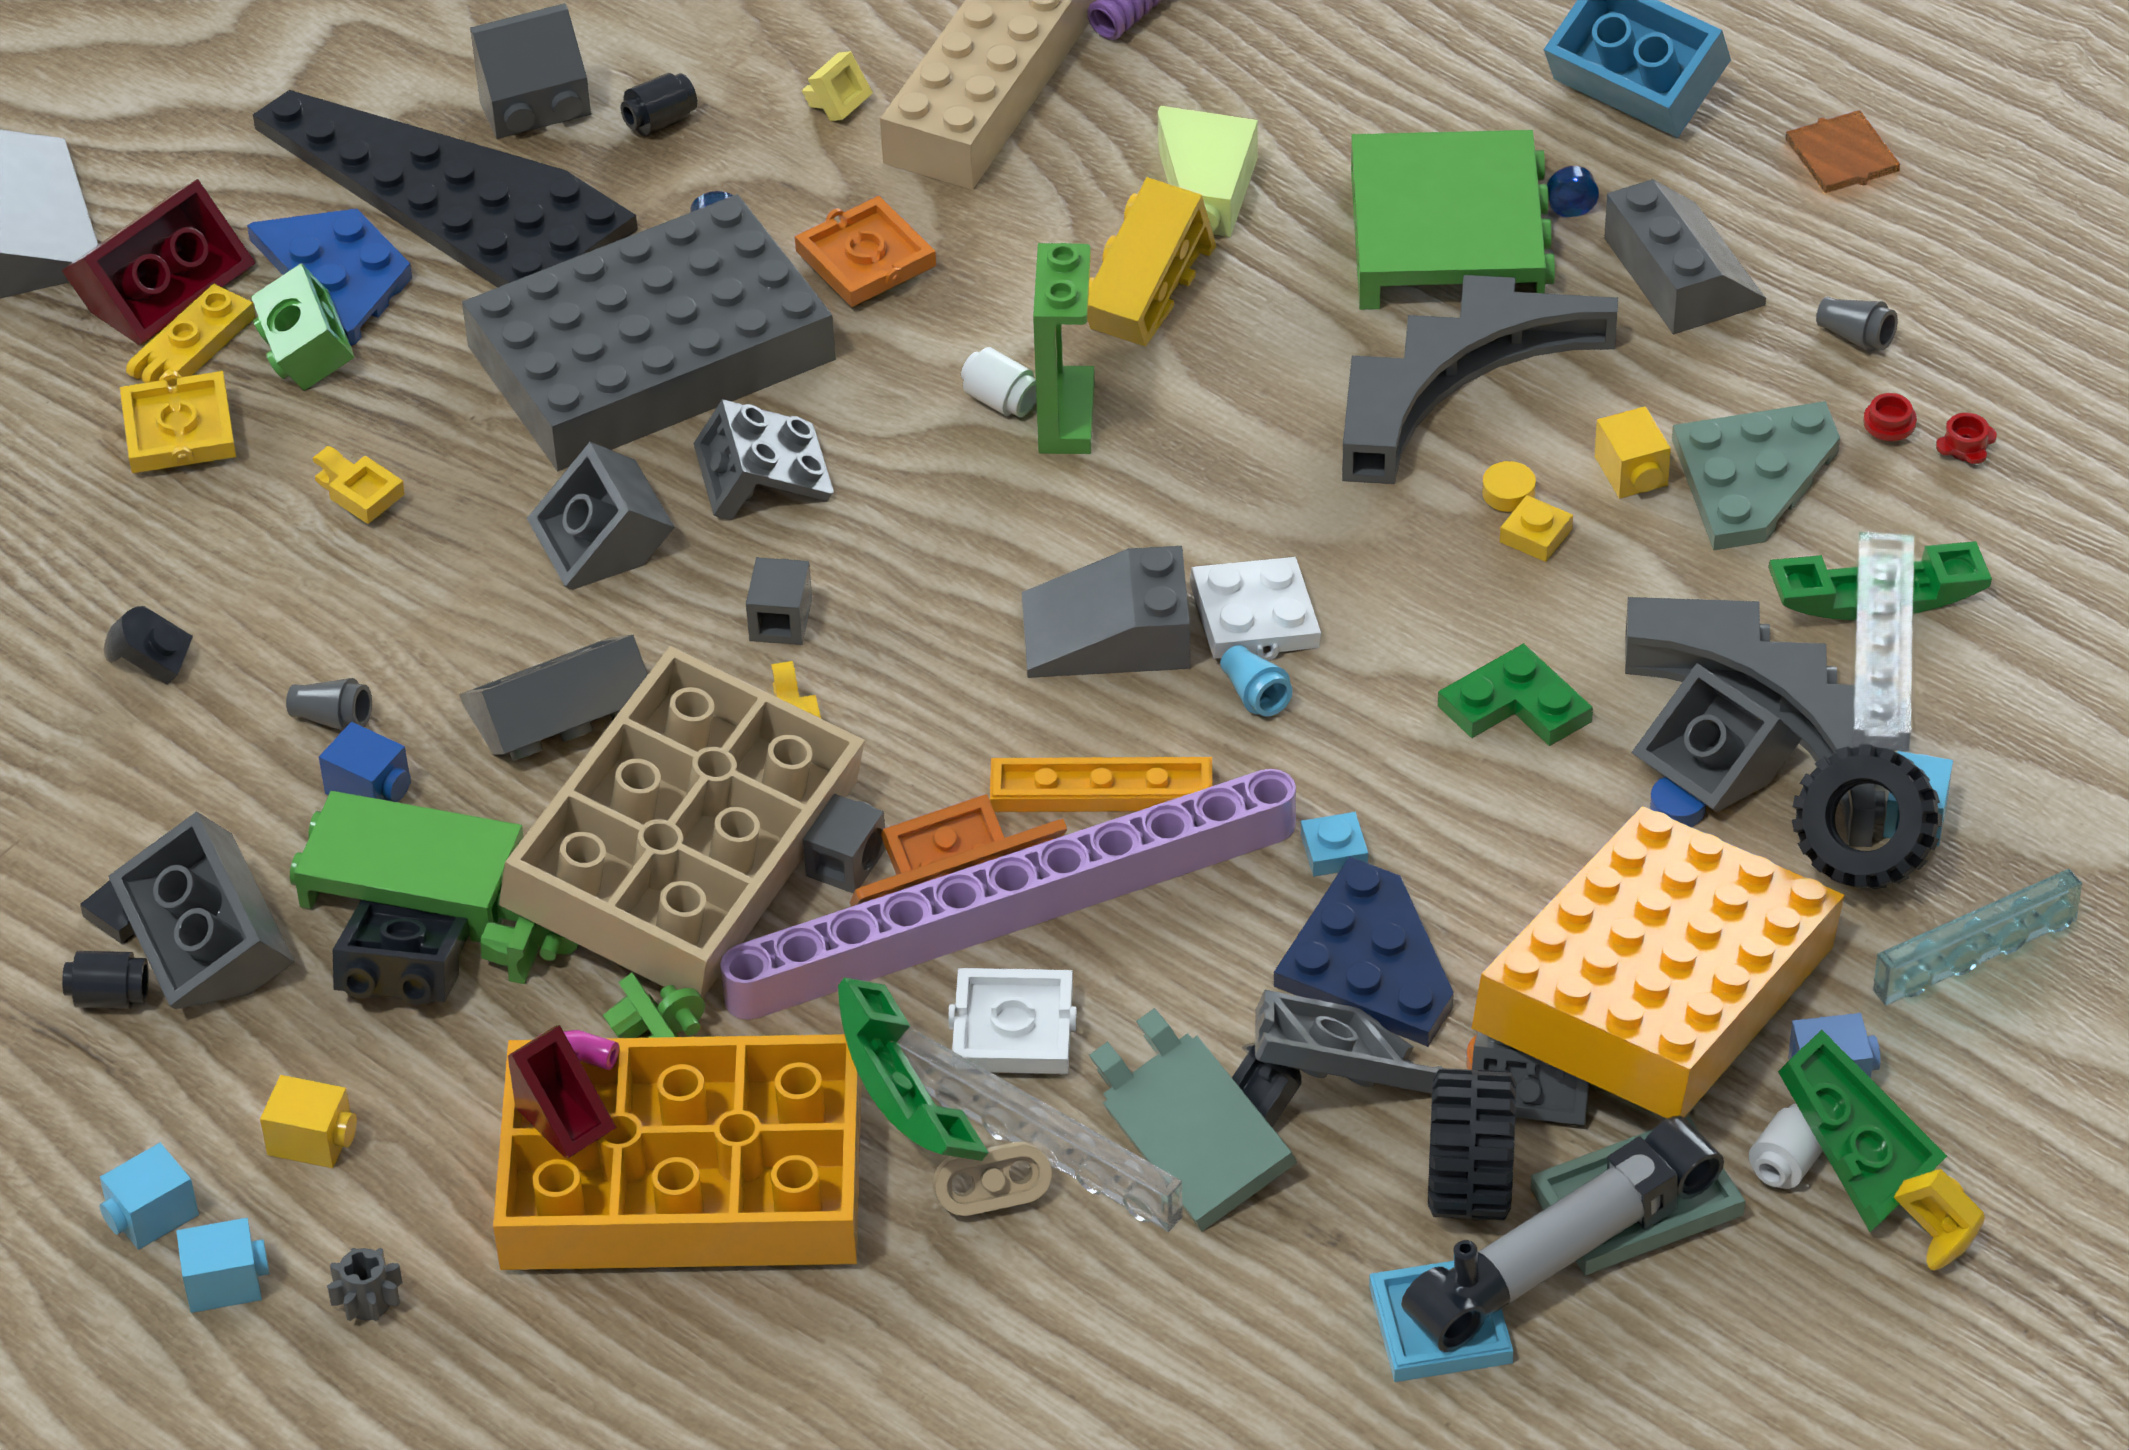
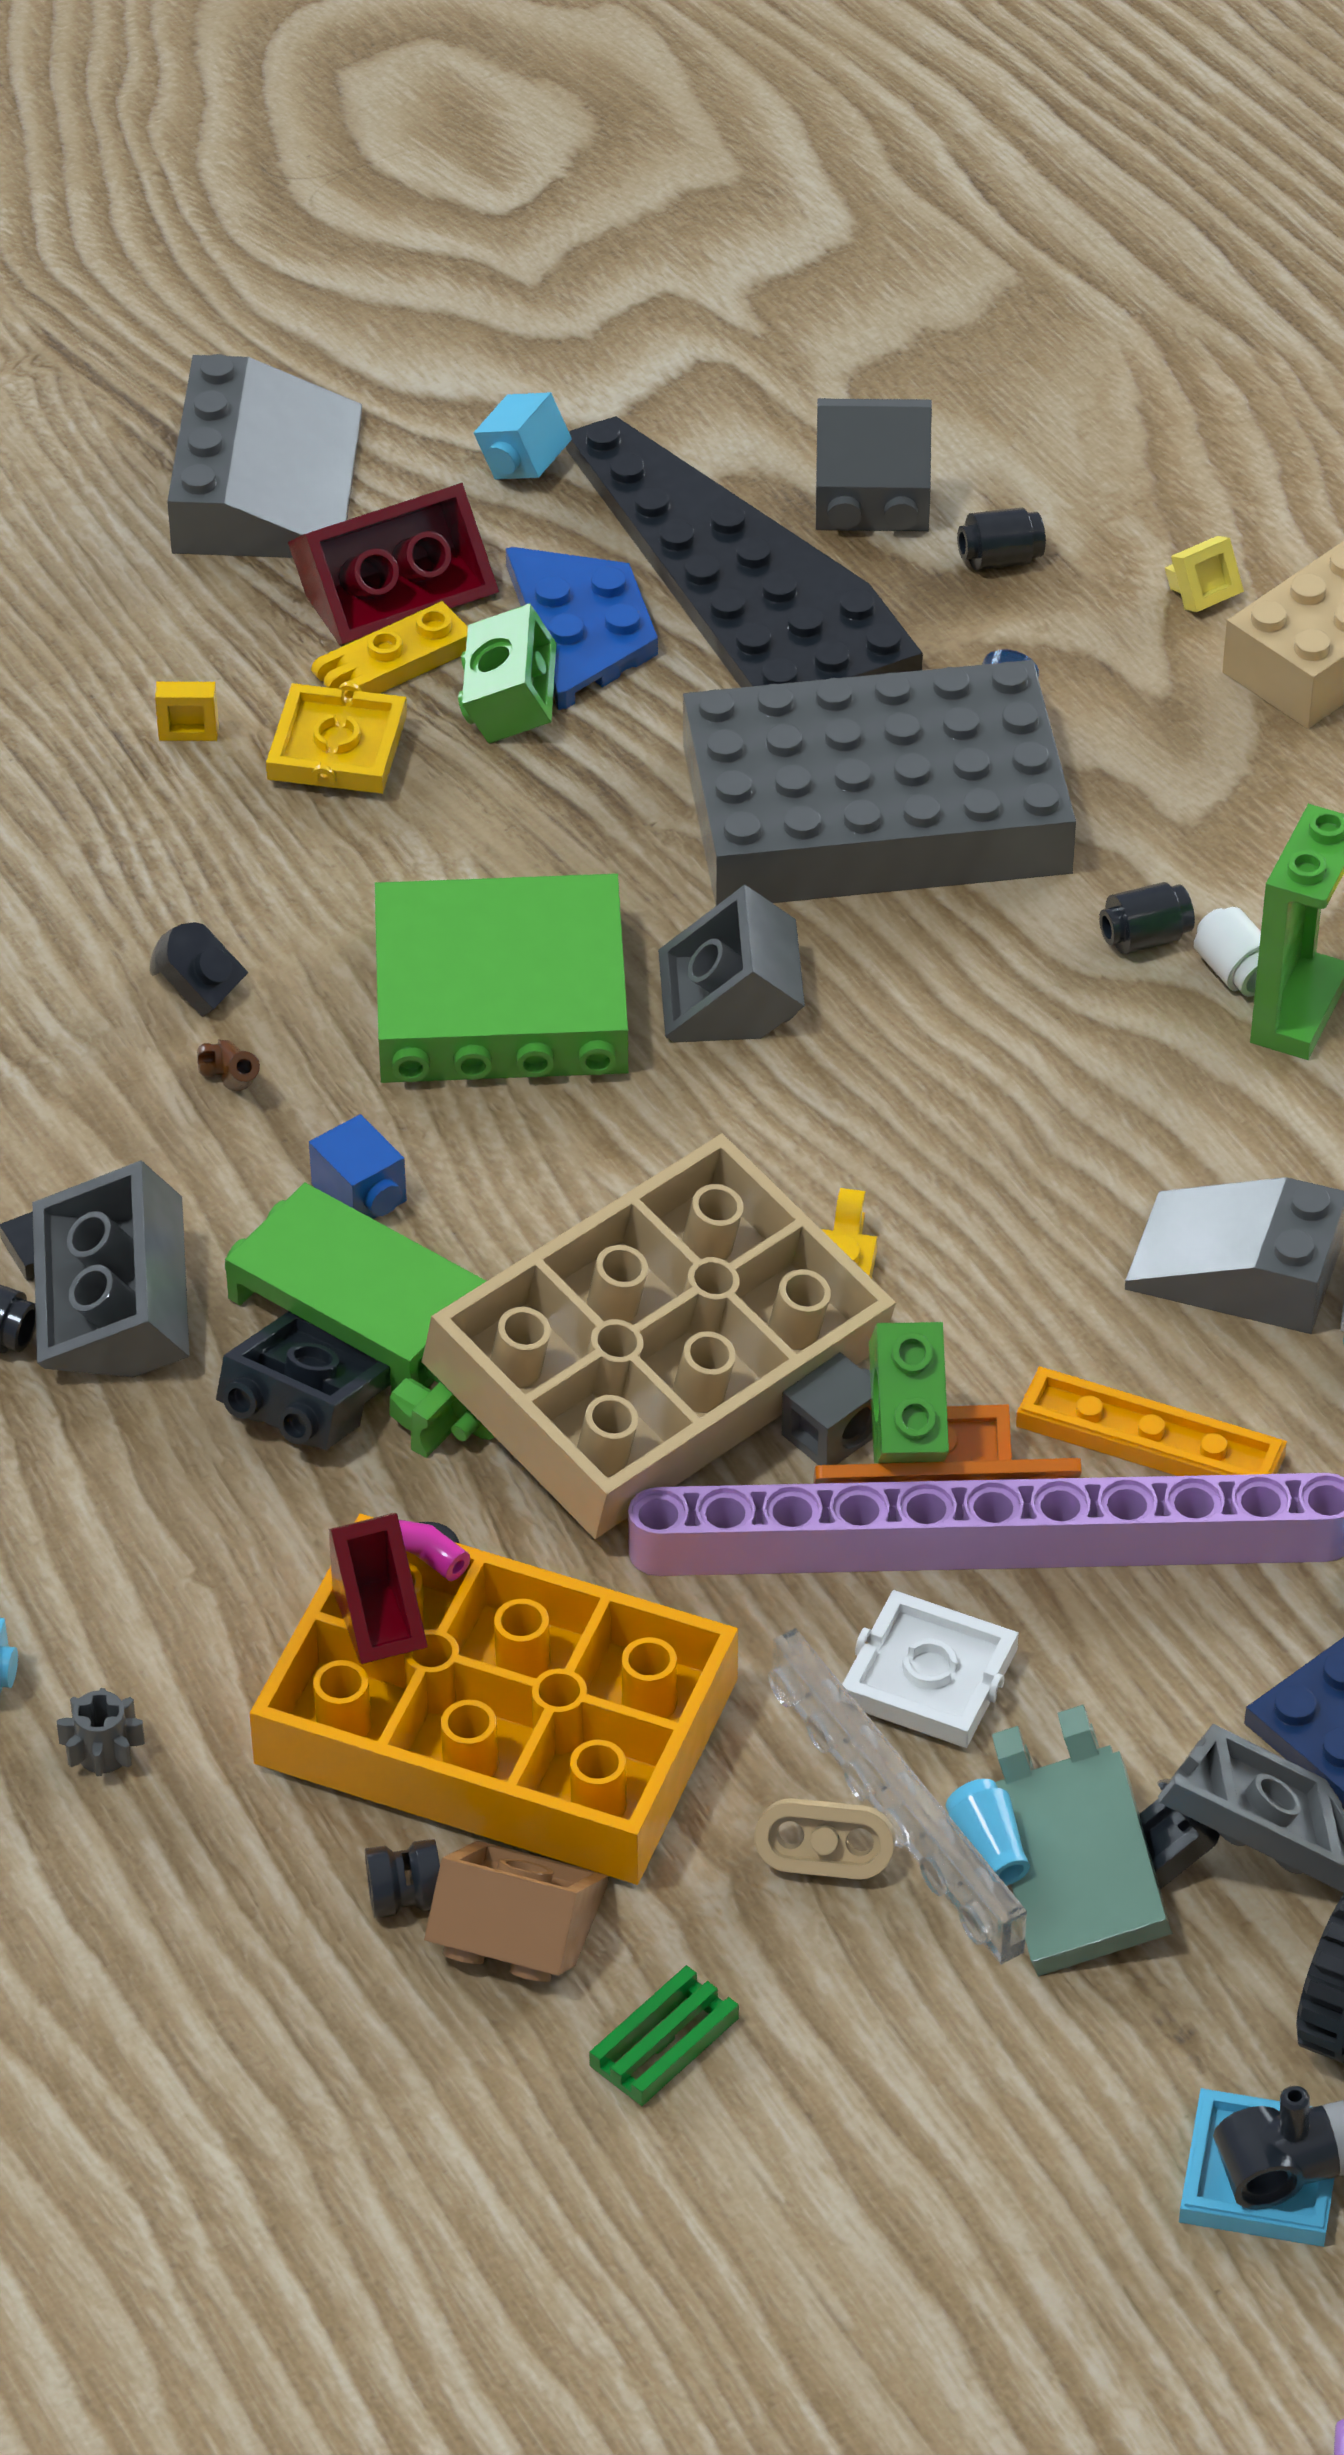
camera: 20 degrees right, 0 degrees up
yellow brick [260,1075,357,1169] -> none
dark grey cone [286,678,372,731] -> none
yellow plate [313,446,405,524] -> none
dark grey slope [459,635,648,761] -> none
bright green hips [603,973,705,1038] -> none
dark grey bracket [693,399,834,520] -> none
dark grey brick [746,557,812,645] -> none
orange plate [795,196,936,307] -> none
green slope [838,977,989,1161] -> none
none -> yellow plate [155,681,219,741]
none -> reddish brown arm [197,1039,260,1091]
none -> black wheel [365,1839,440,1918]
none -> bright green panel [375,873,629,1083]
none -> medium nougat slope [424,1841,609,1982]
none -> medium azure brick [473,392,572,479]
none -> green tile [589,1965,739,2106]
none -> bright green brick [869,1322,949,1464]
none -> medium azure cone [945,1779,1030,1887]
none -> black brick [1099,882,1195,954]

